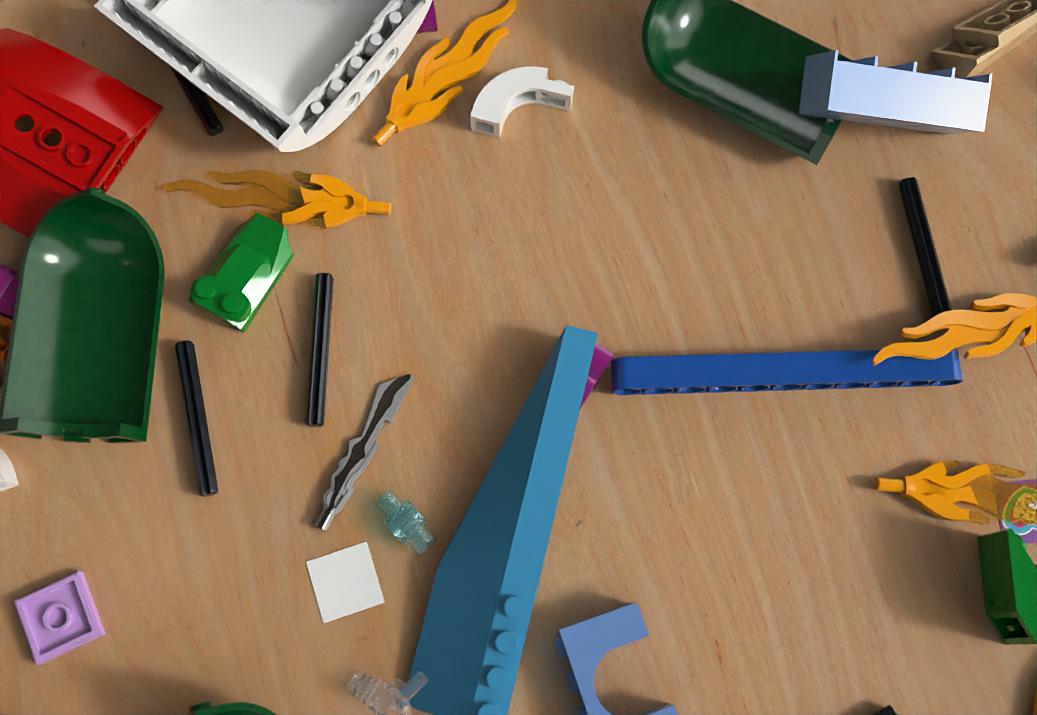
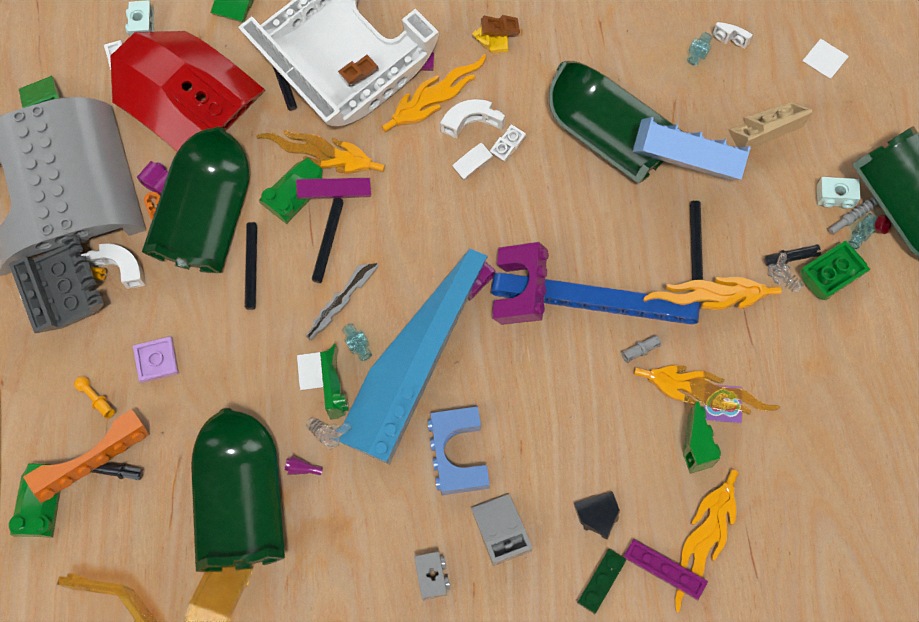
camera: 15 degrees right, 5 degrees down
none -> magenta tile [296,178,371,199]
none -> green slope [320,344,349,420]
none -> dark orange slope [338,54,379,85]
none -> white slope [452,143,494,180]
none -> white slope [490,124,526,162]
none -> magenta arch [492,242,549,325]
none -> light grey pin [621,335,661,363]

